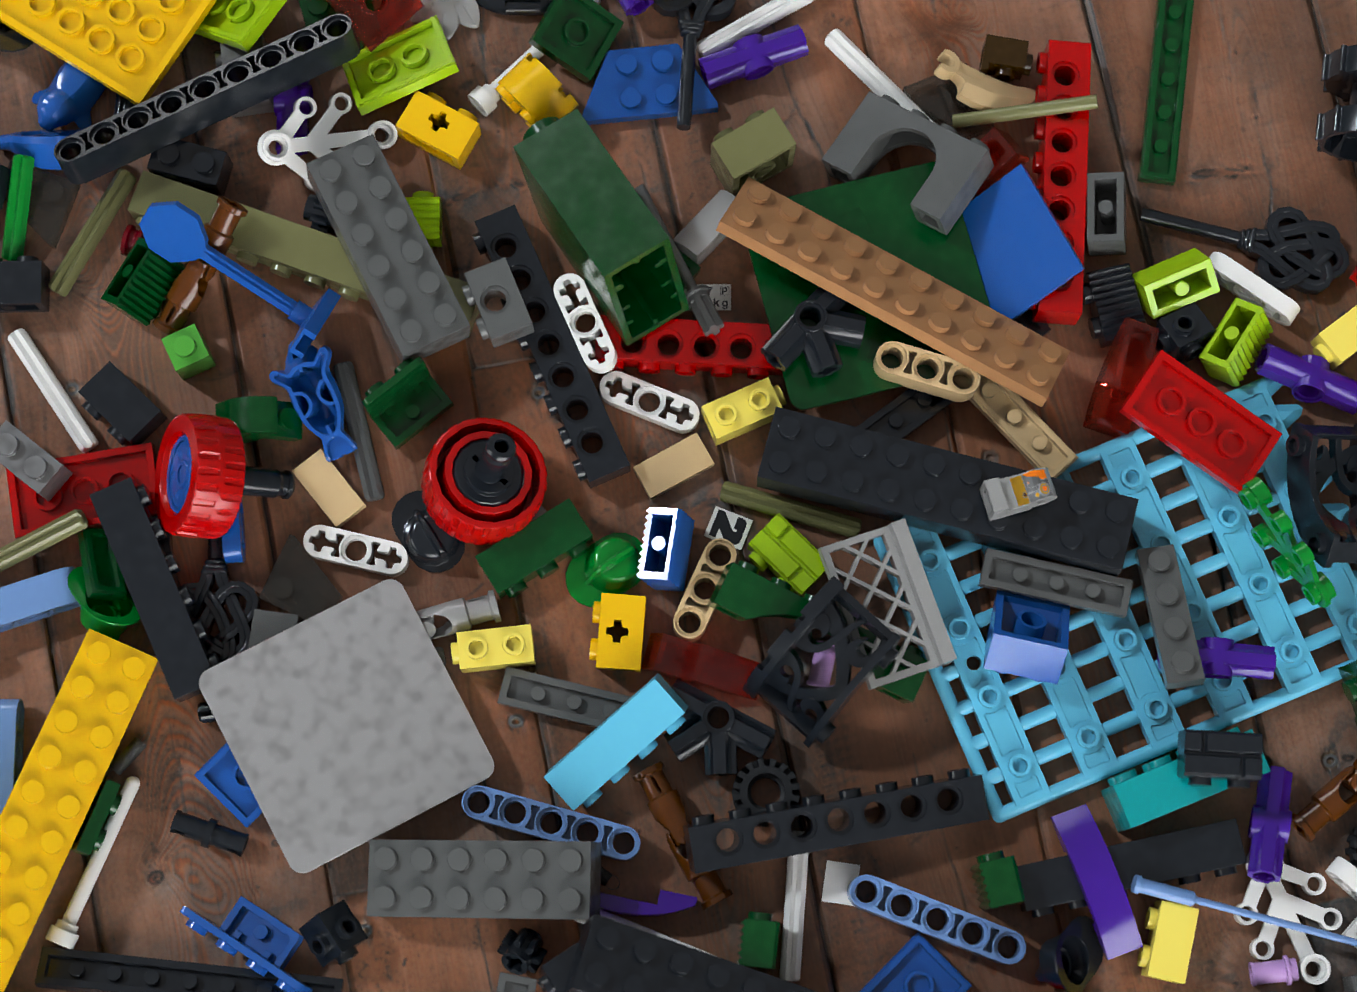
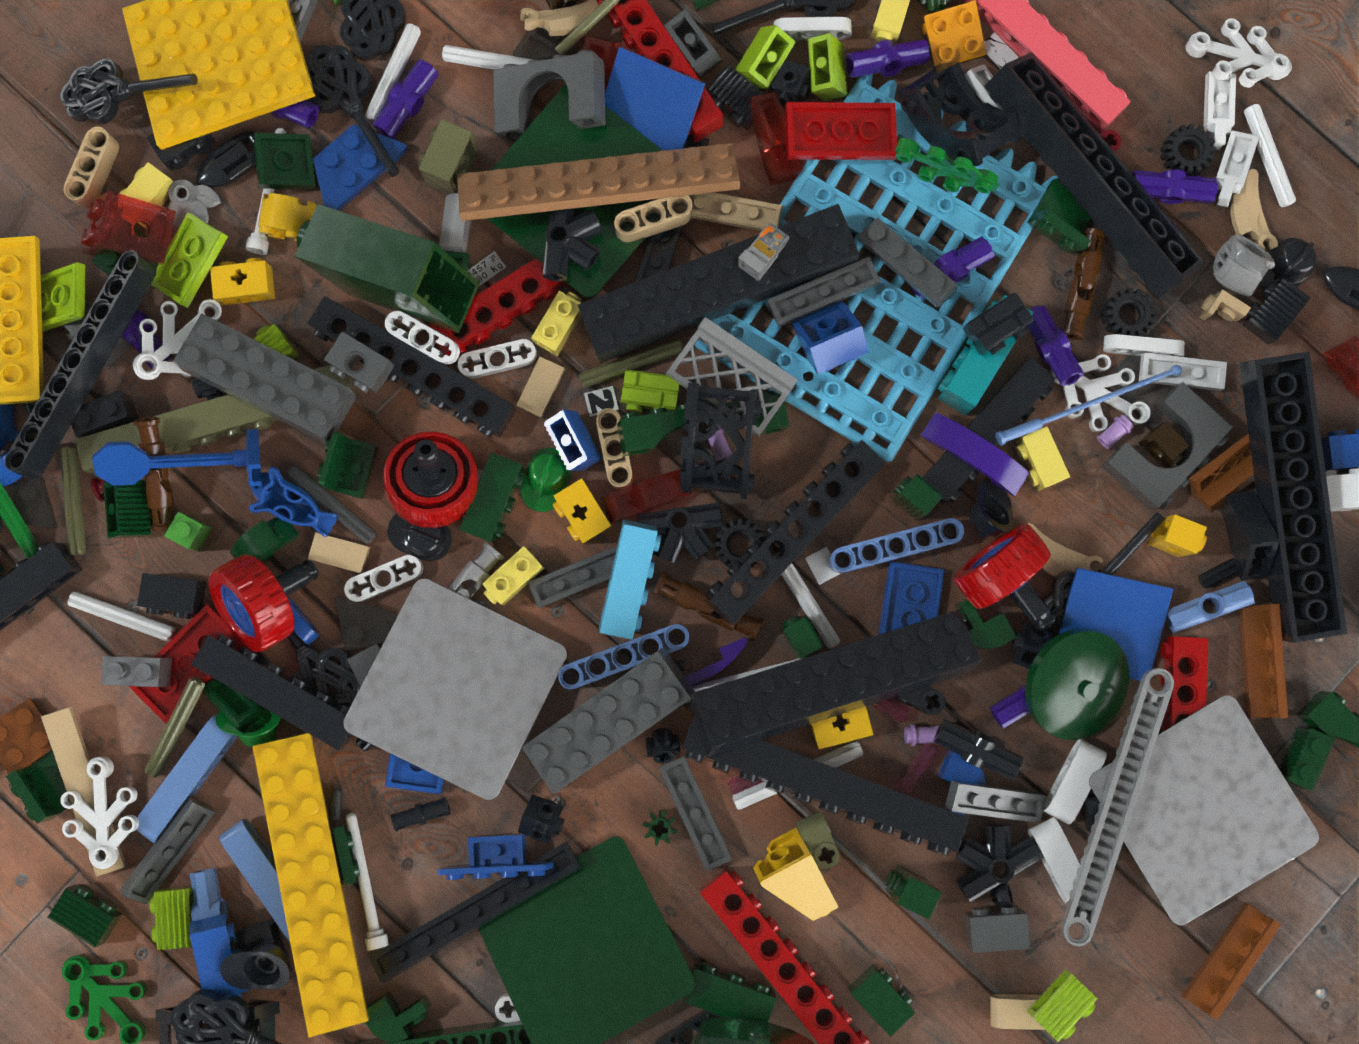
camera: 30 degrees left, 5 degrees up
dark grey piece [635,184,725,336] -> none

